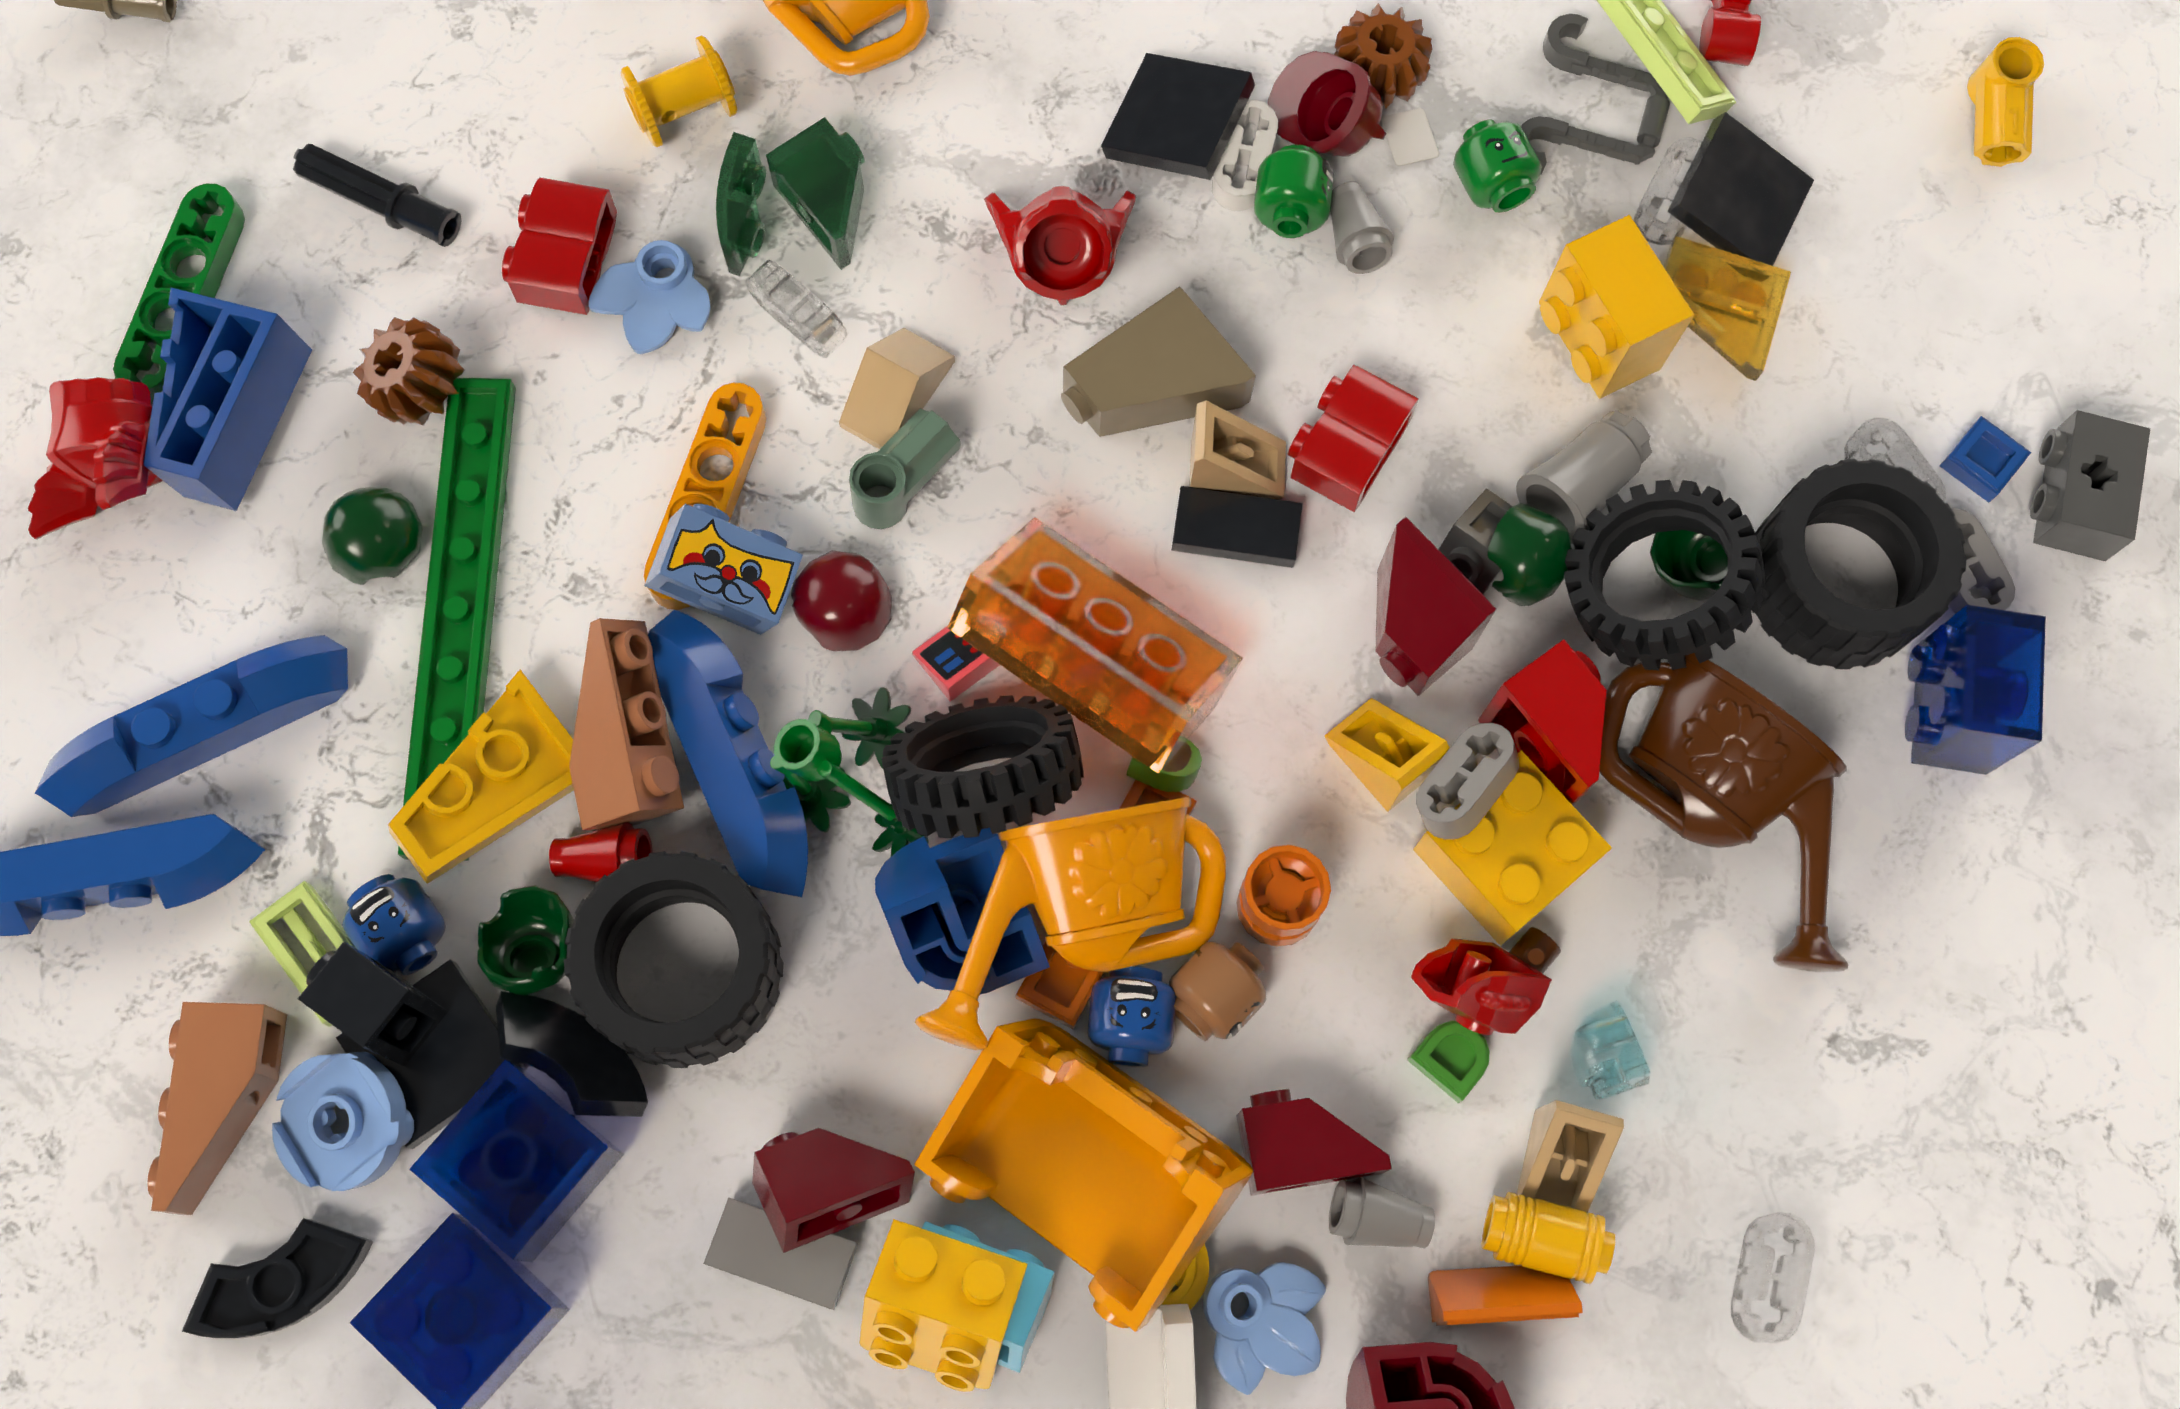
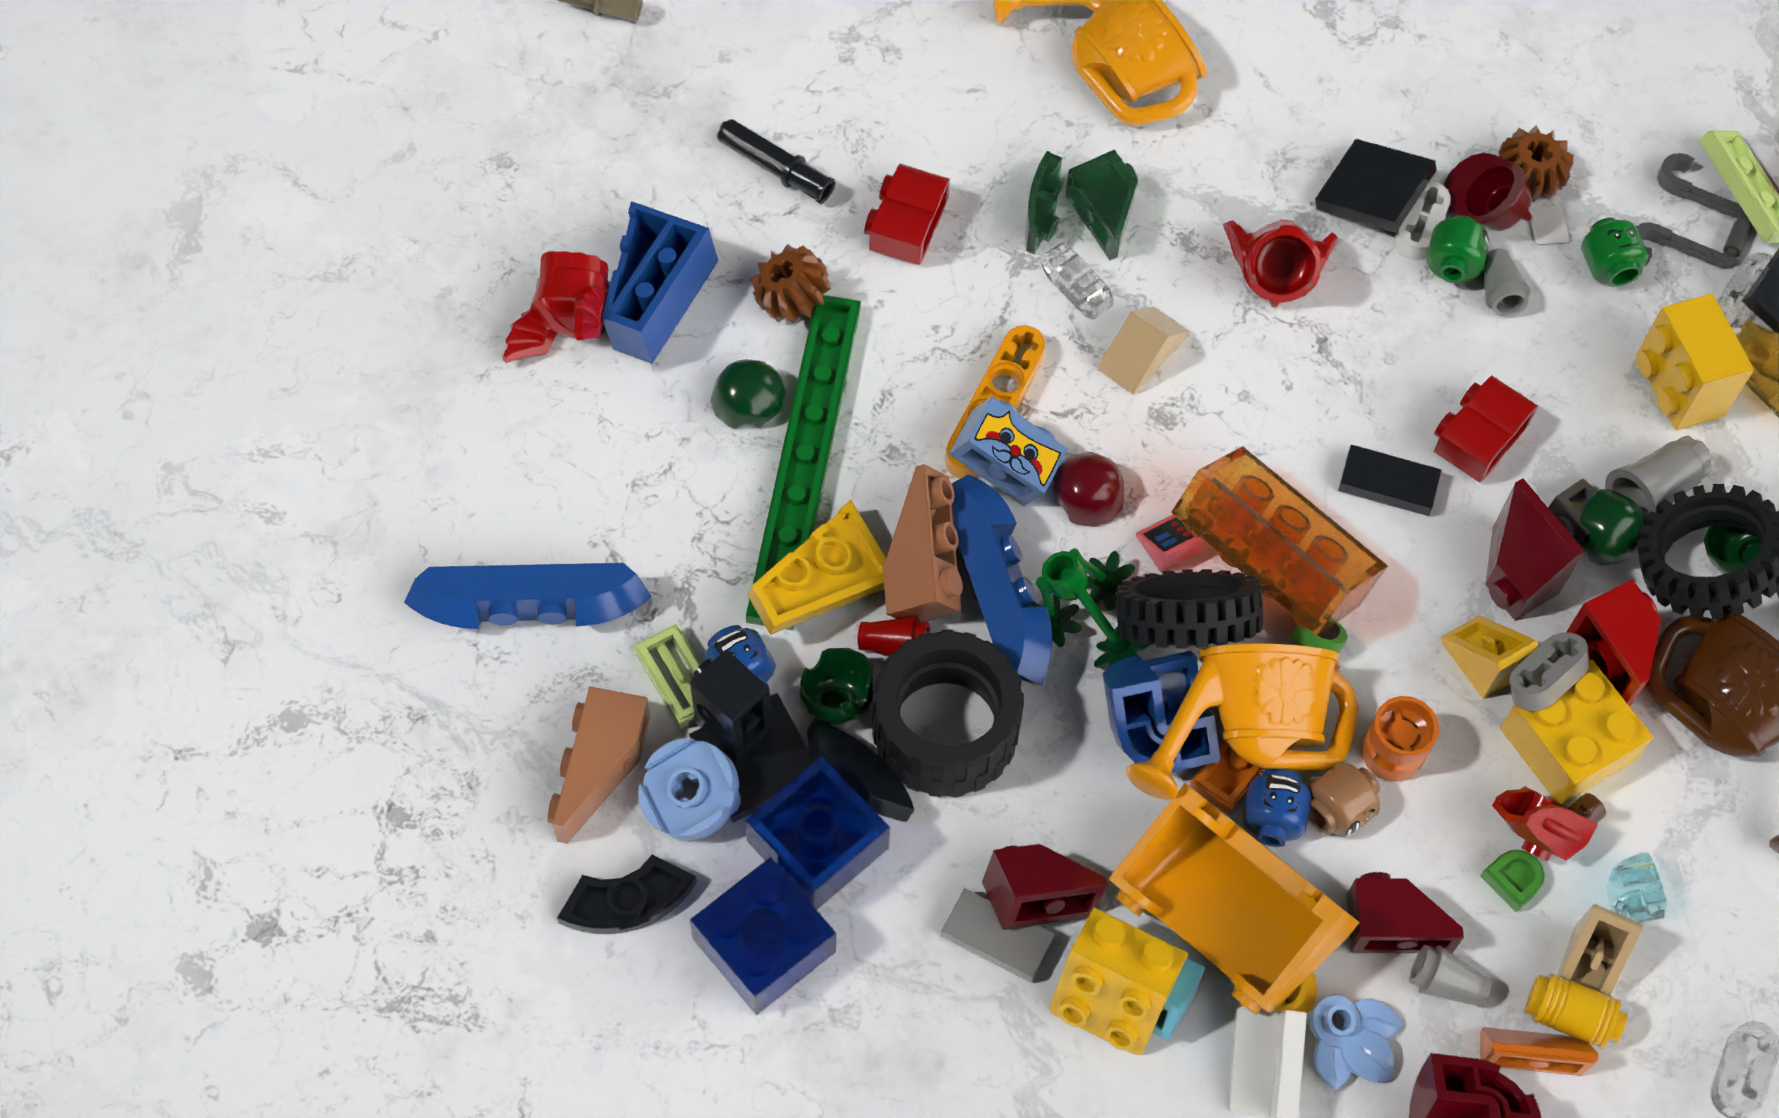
camera: 10 degrees right, 10 degrees down
blue brick [35,635,348,817] -> none
green beam [113,183,245,404] -> none
light blue plate [589,240,711,354] -> none
yellow hose [620,35,737,147] -> none
sand green piece [849,408,961,529] -> none
dark tan slope [1061,286,1256,437] -> none
tan slope [1189,400,1286,500] -> none

